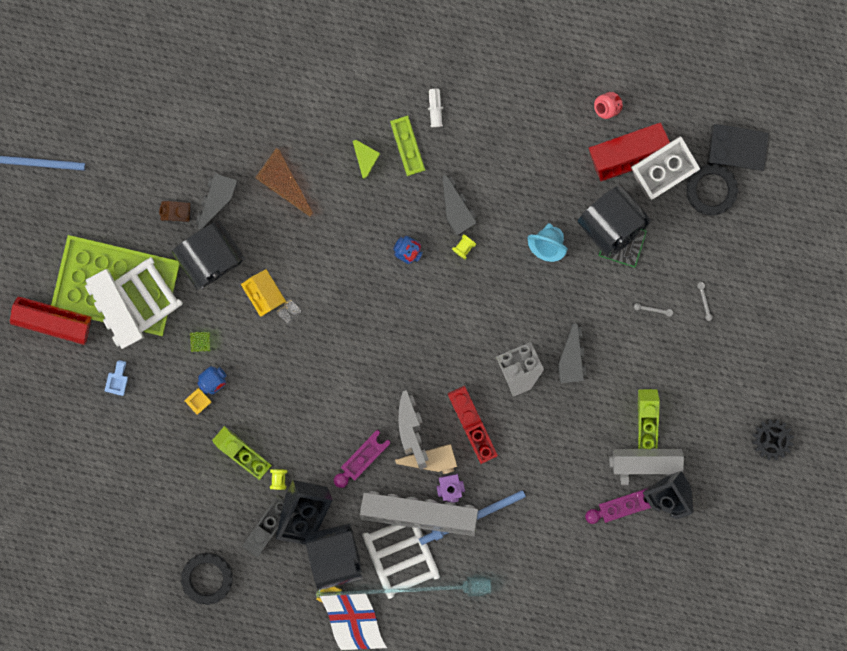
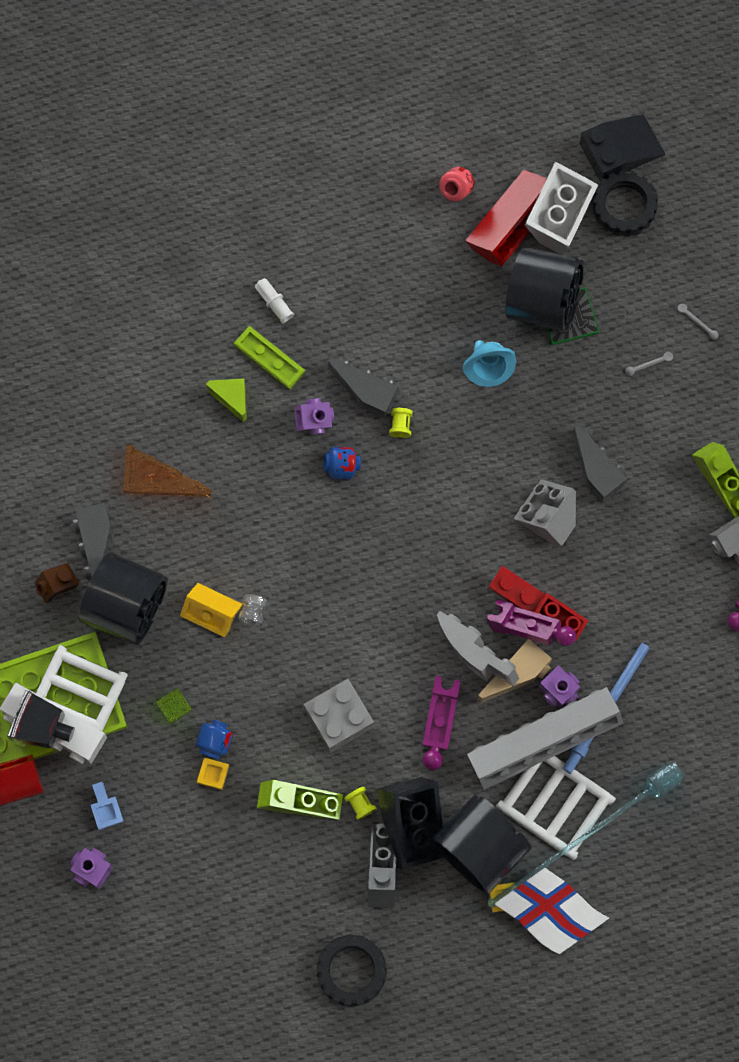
camera: 30 degrees left, 15 degrees down
none -> black torso [7,690,75,748]
none -> medium lavender brick [70,848,113,890]
none -> medium lavender brick [294,398,334,435]
none -> light grey brick [304,679,374,753]
none -> magenta plate [487,600,576,646]

